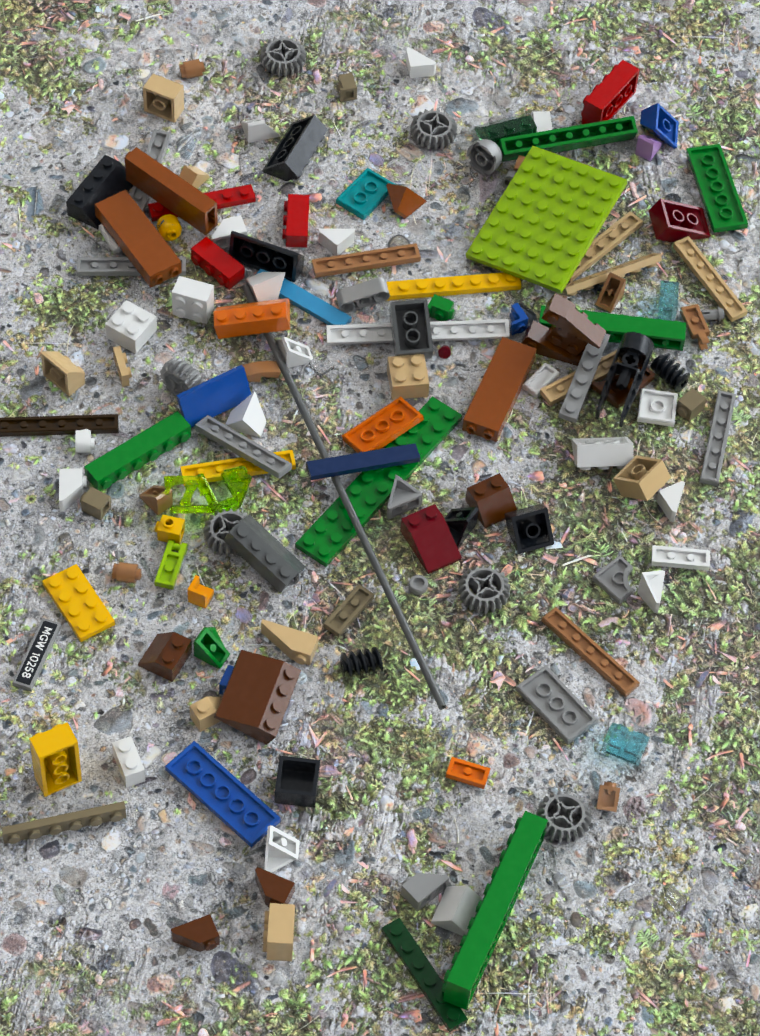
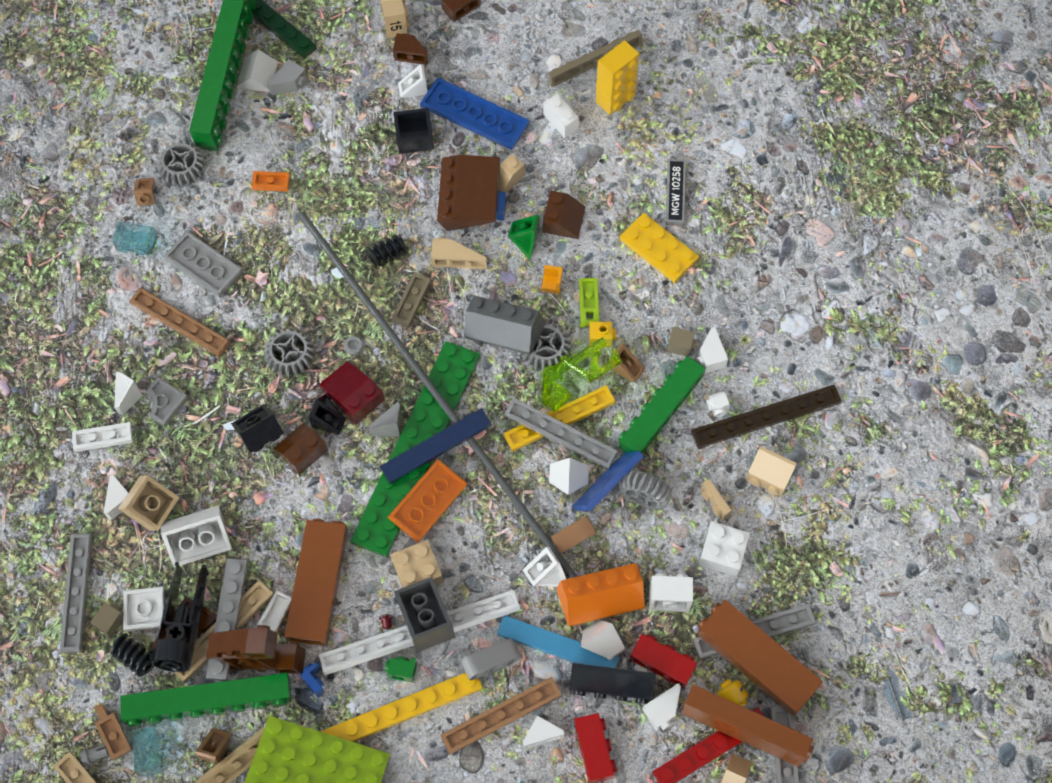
camera: 170 degrees right, 10 degrees up
black slope [66,155,133,230] -> none
medium nougat brick [112,562,142,584] -> none

